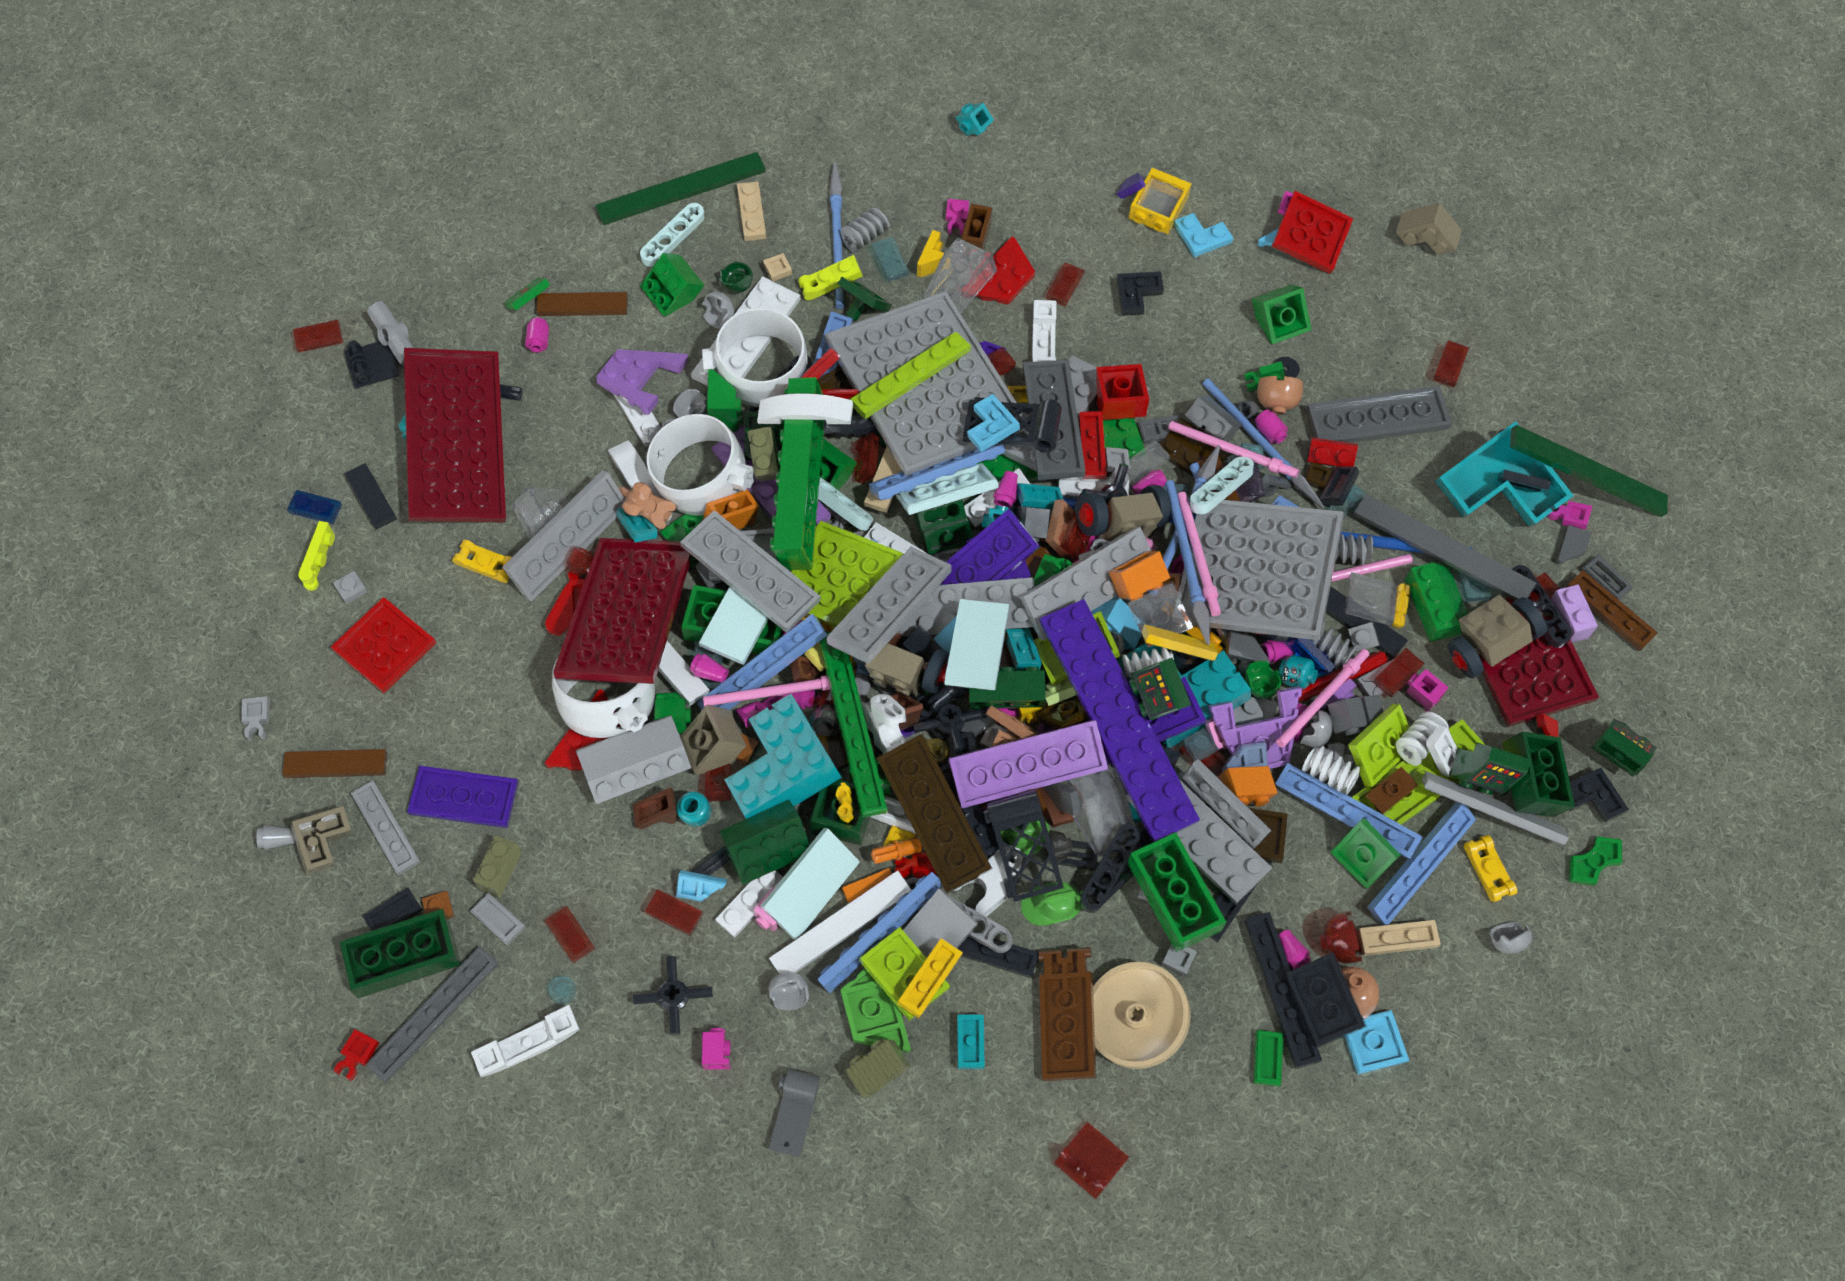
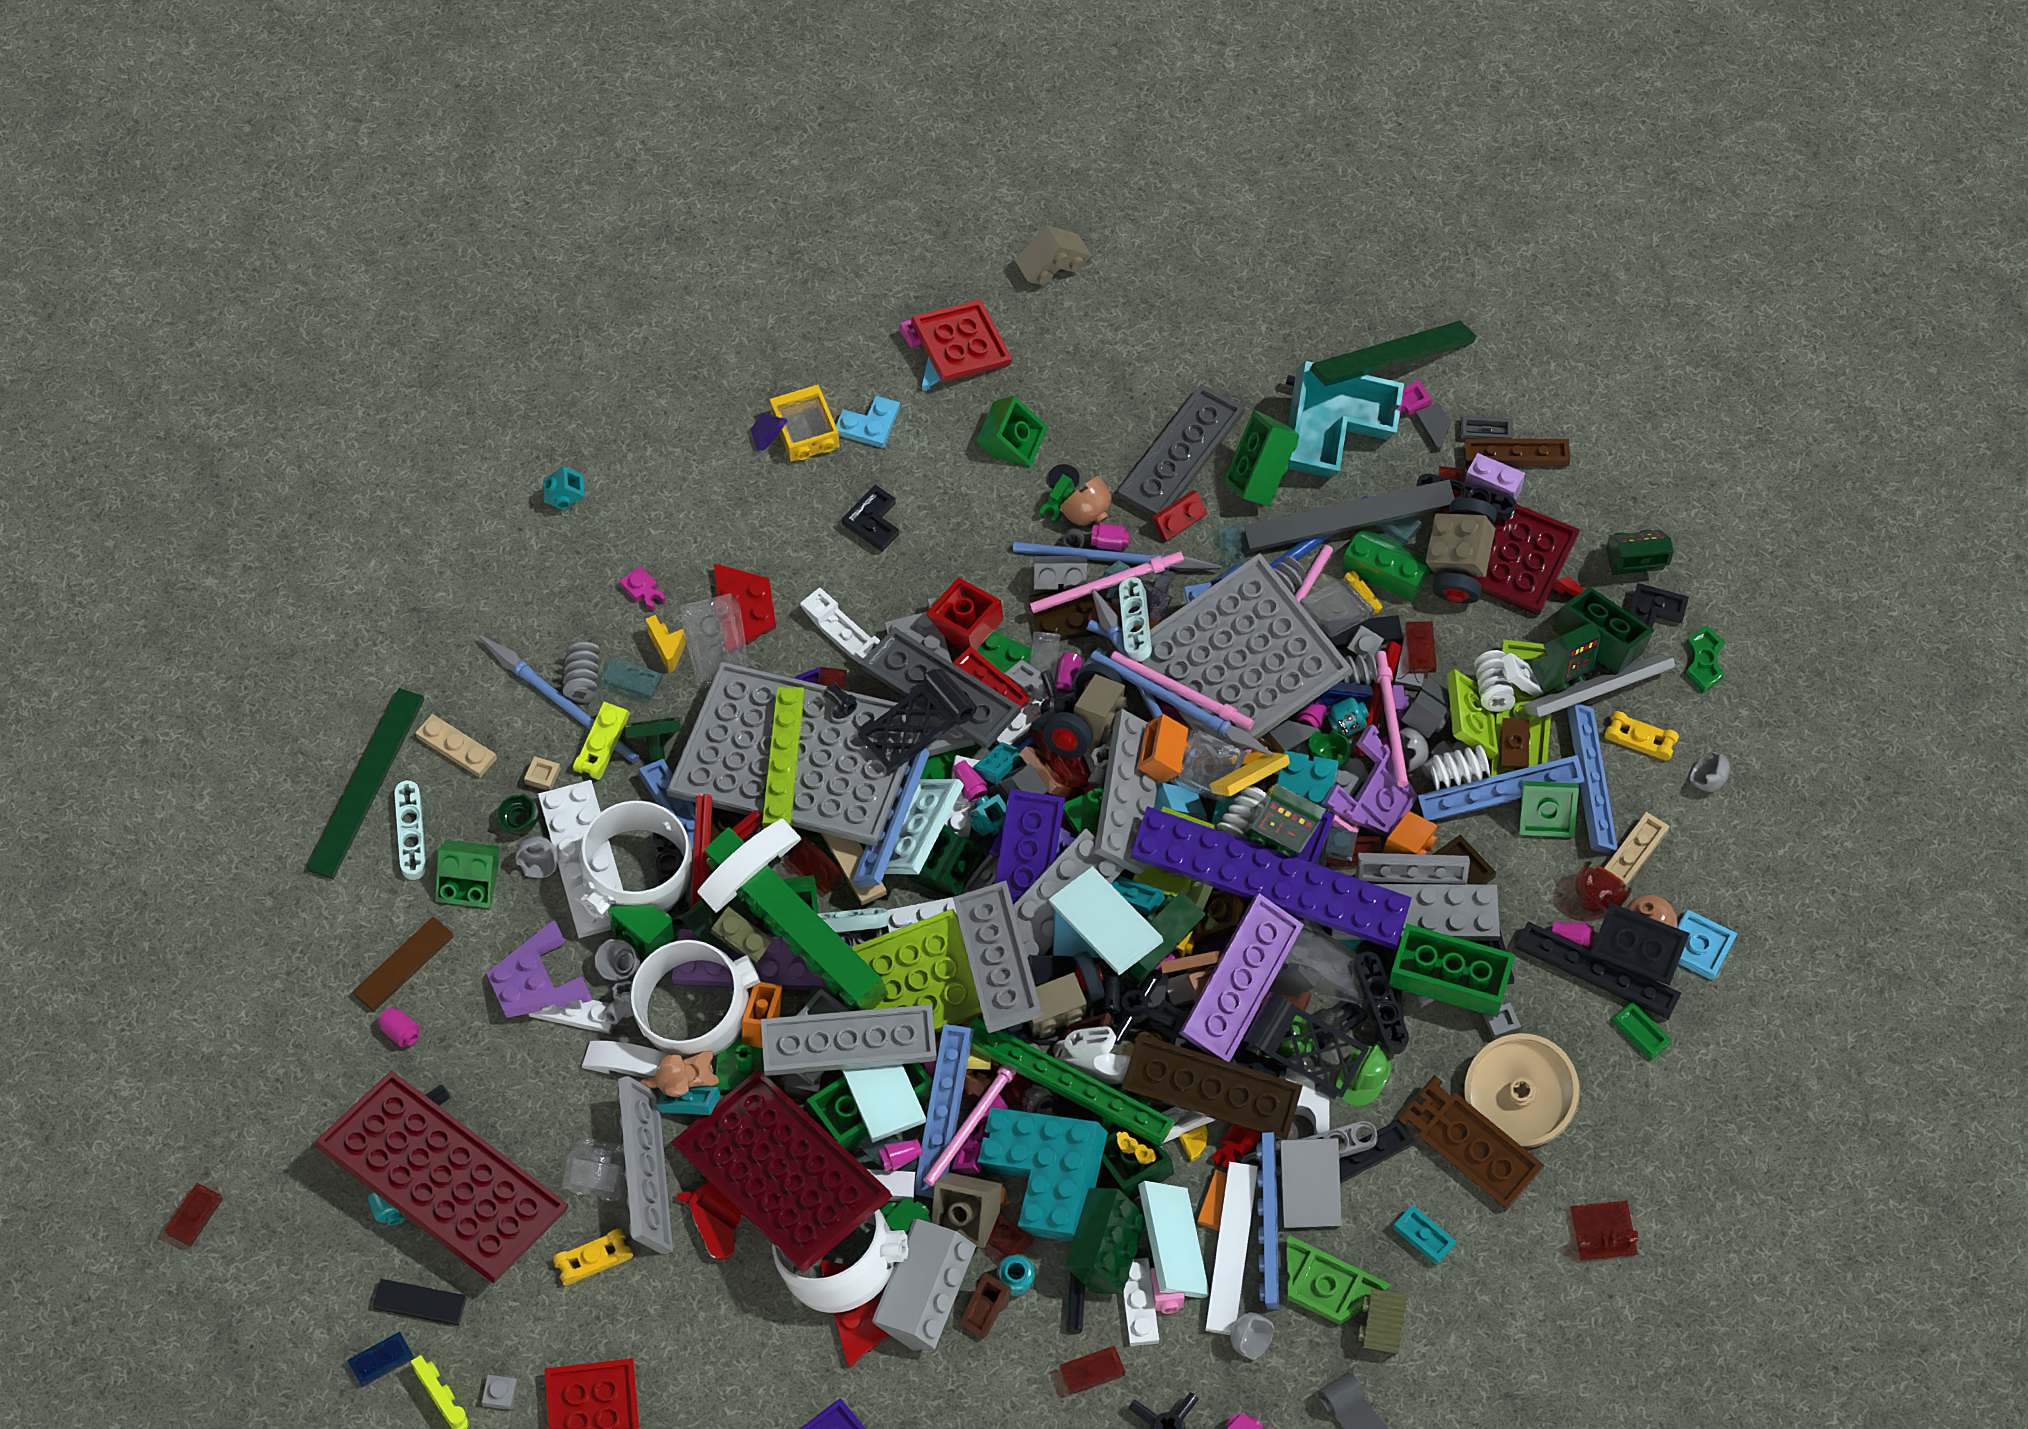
camera: 45 degrees left, 5 degrees down
black hinge [344,340,400,389] -> none
light grey piece [367,301,414,367] -> none
green tile [503,277,550,311] -> none
clear red plate [566,545,594,575] -> none
medium azure tile [676,870,727,902] -> none
lime plate [859,927,950,1021] -> none
orange axle [871,836,922,863] -> none
yellow plate [897,938,963,1018] -> none
reddish brown brick [961,203,992,258] -> none
medium azure plate [967,394,1020,452] -> none
yellow tile [1008,386,1028,404] -> none
clear red plate [1046,262,1085,307] -> none
dark grey tile [1137,415,1179,445] -> none
sand blue tile [1221,741,1268,773] -> none
dark brown tile [1305,462,1333,491] -> none
black tile [1319,466,1360,506] -> none
dark pink brick [1406,669,1449,712] -> none
clear red plate [1433,340,1469,387] -> none
black tile [1497,469,1551,492] -> none
none -> black pin [824,683,857,715]
none -> green slope [1223,410,1300,506]

